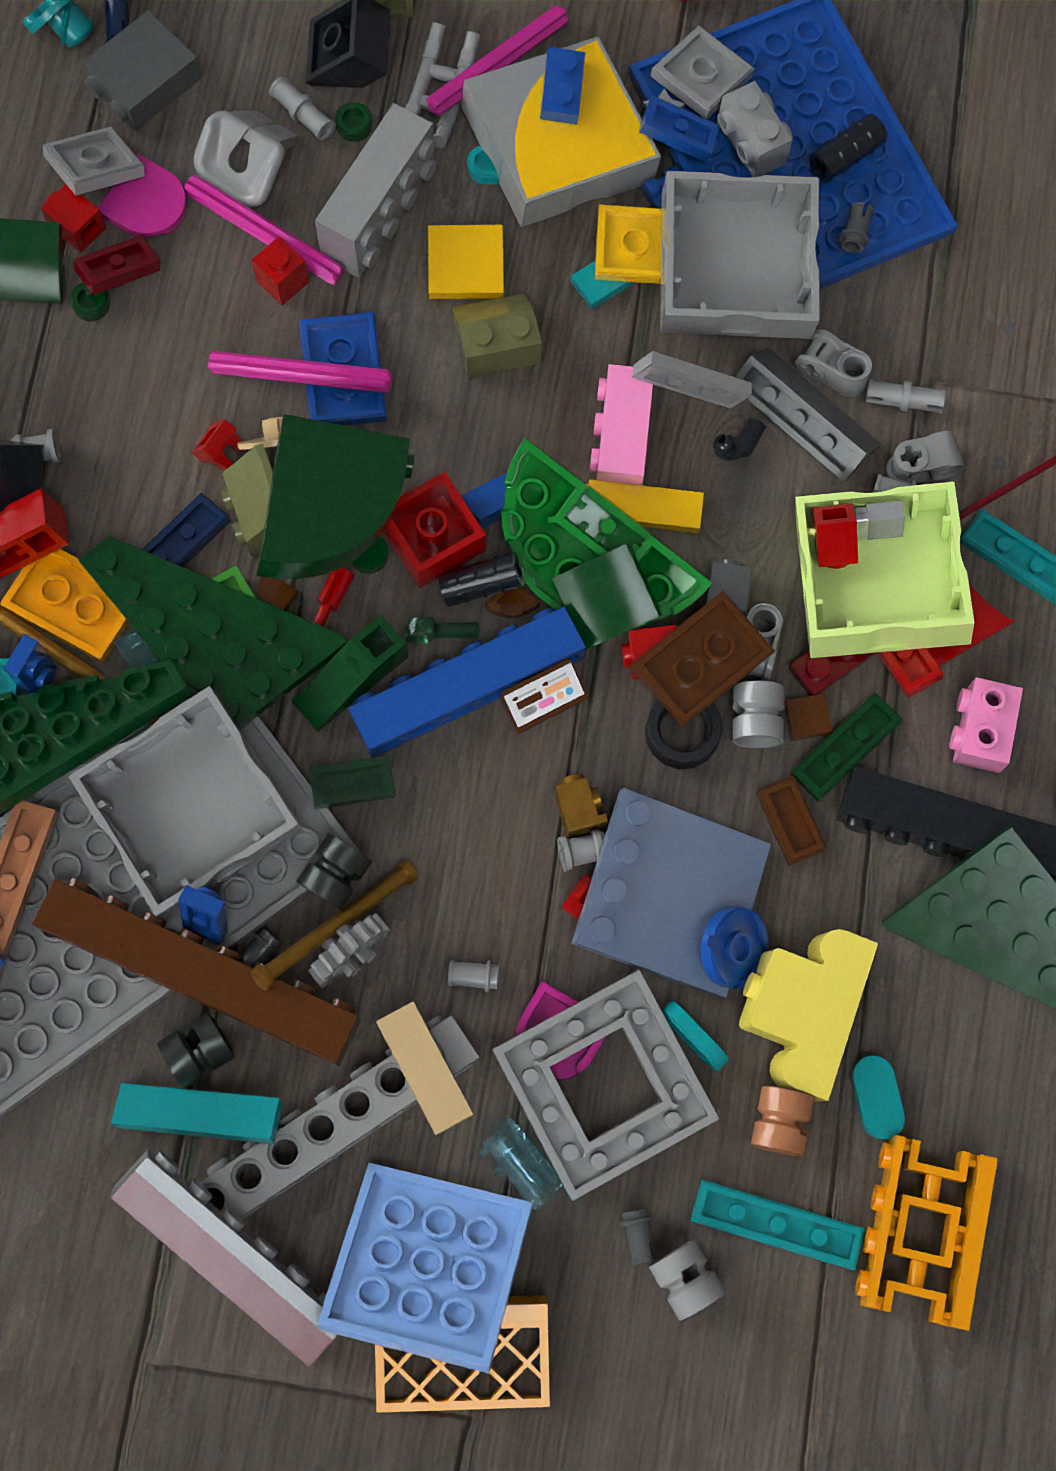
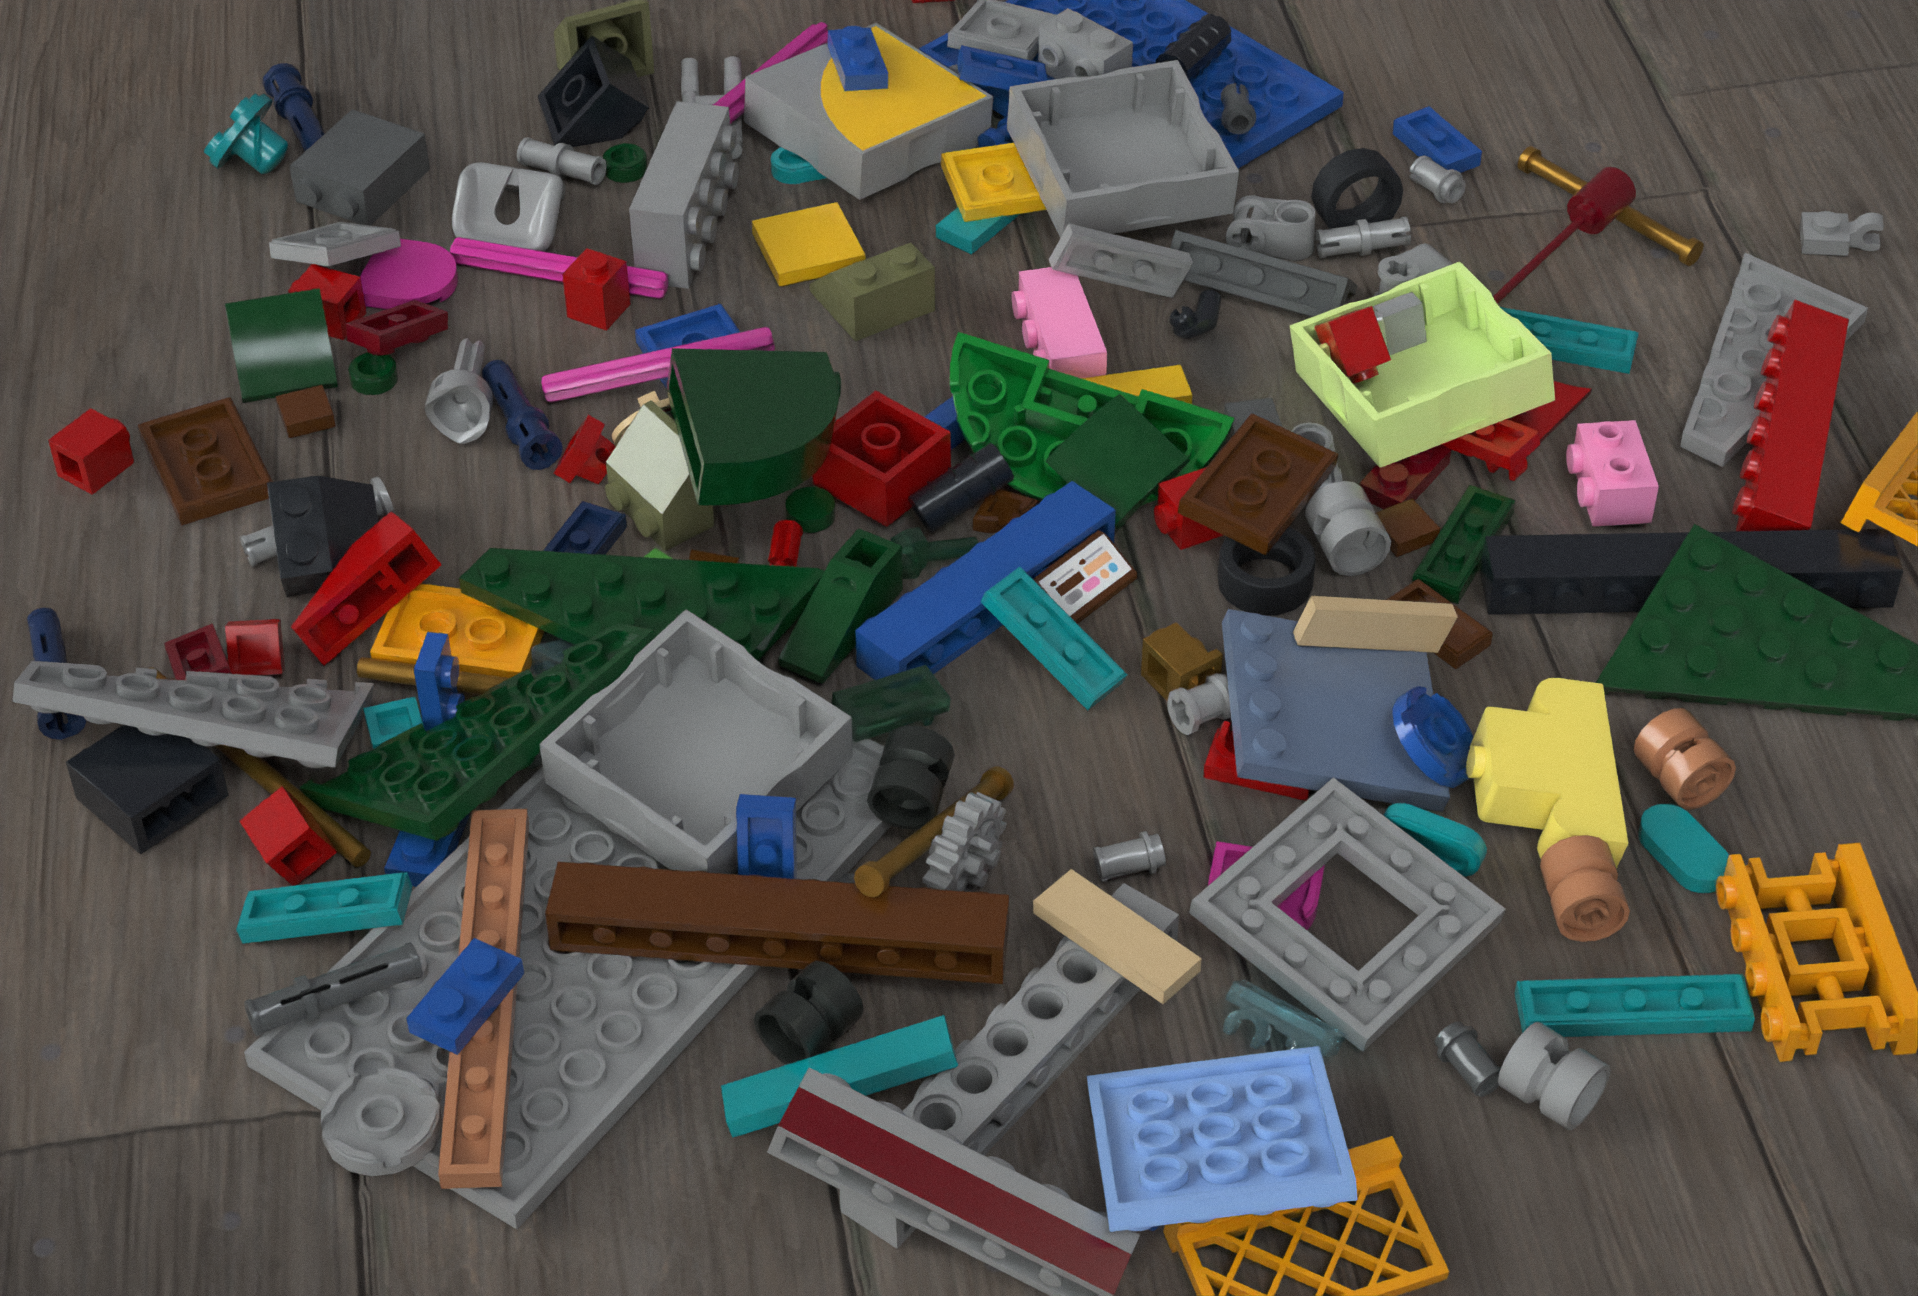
camera: 15 degrees left, 30 degrees down
none -> reddish brown tile [275,385,336,438]
none -> light grey piece [424,338,493,444]
none -> dark blue pin [482,359,563,470]
none -> teal tile [980,567,1128,710]
none -> tan tile [1293,596,1458,653]
none -> black tyre [1311,148,1403,229]
none -> blue plate [1392,106,1482,173]
none -> light grey pin [1409,155,1466,204]
none -> nougat wheel [1633,708,1736,810]

